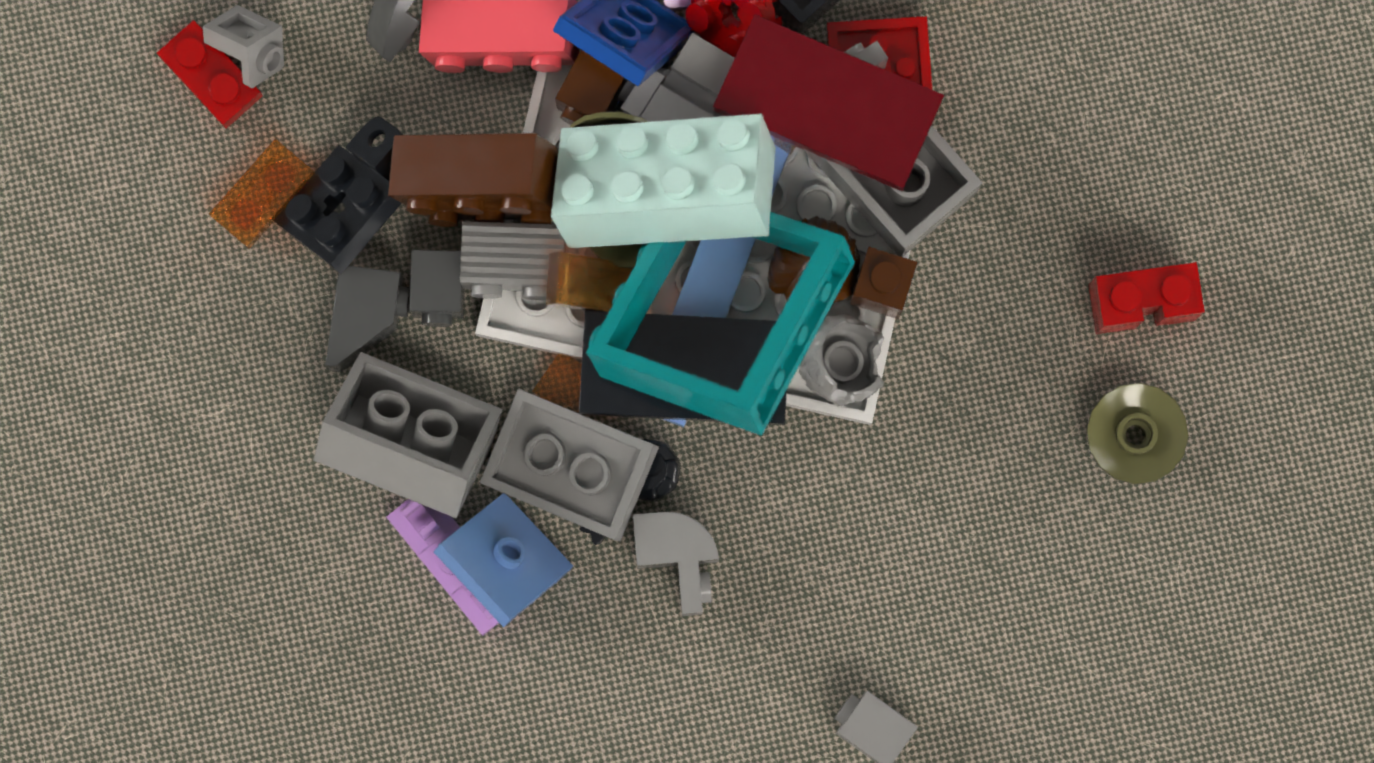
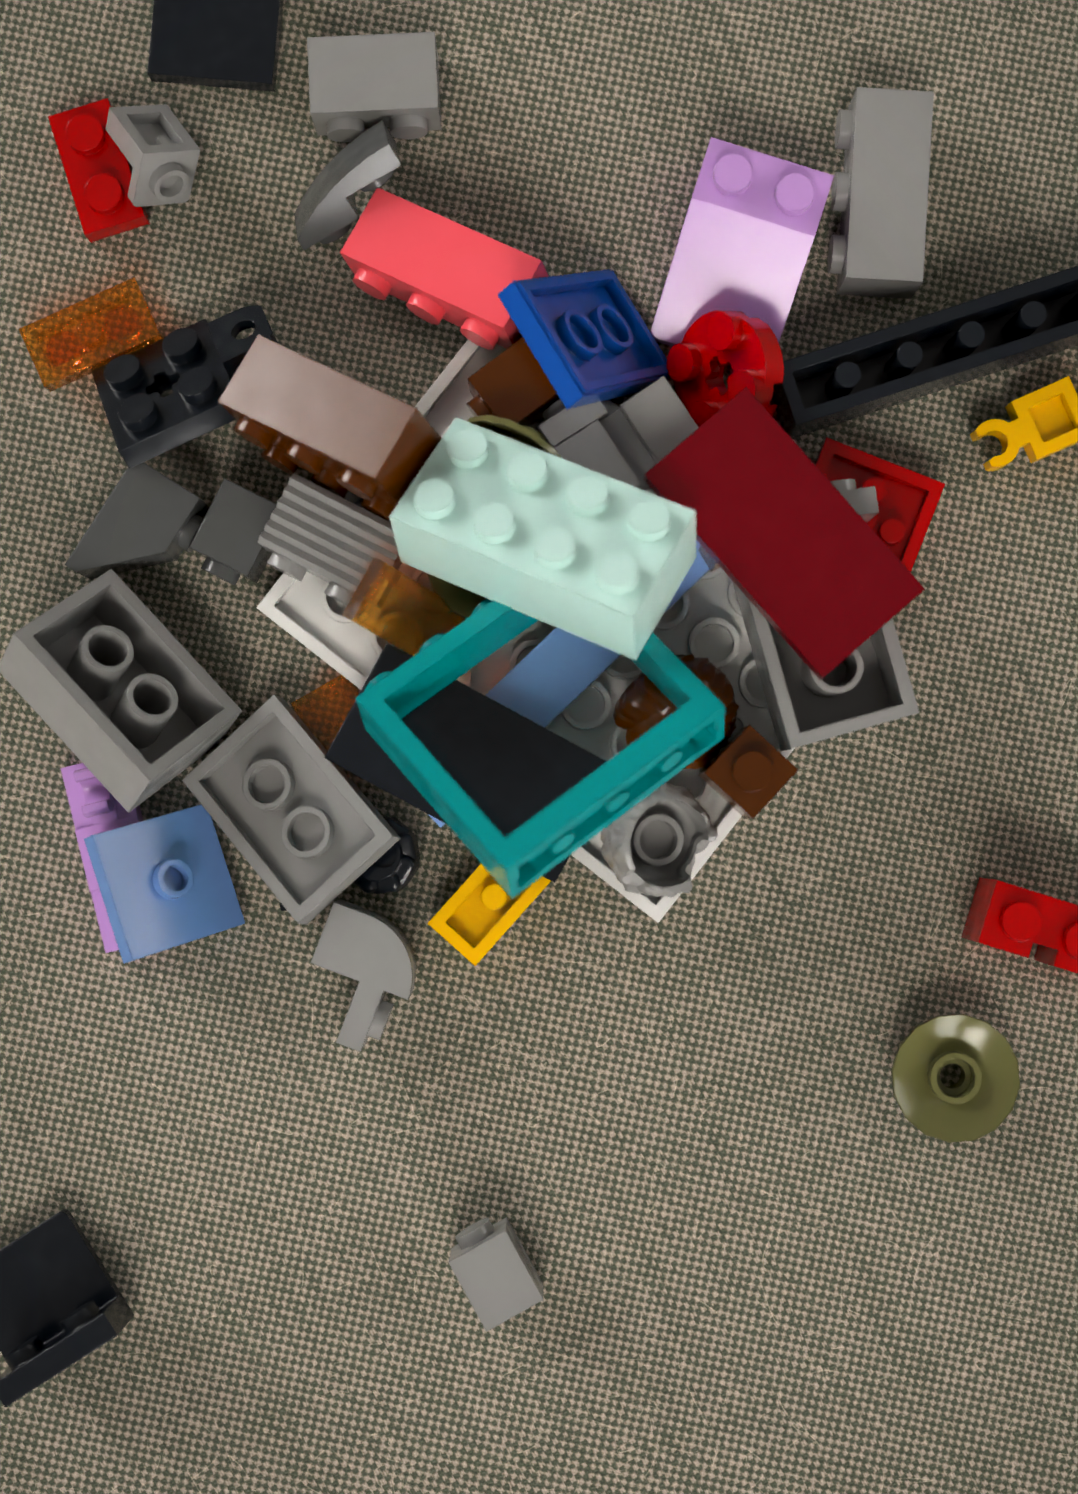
camera: 30 degrees right, 5 degrees up
none -> yellow plate [427,864,551,966]

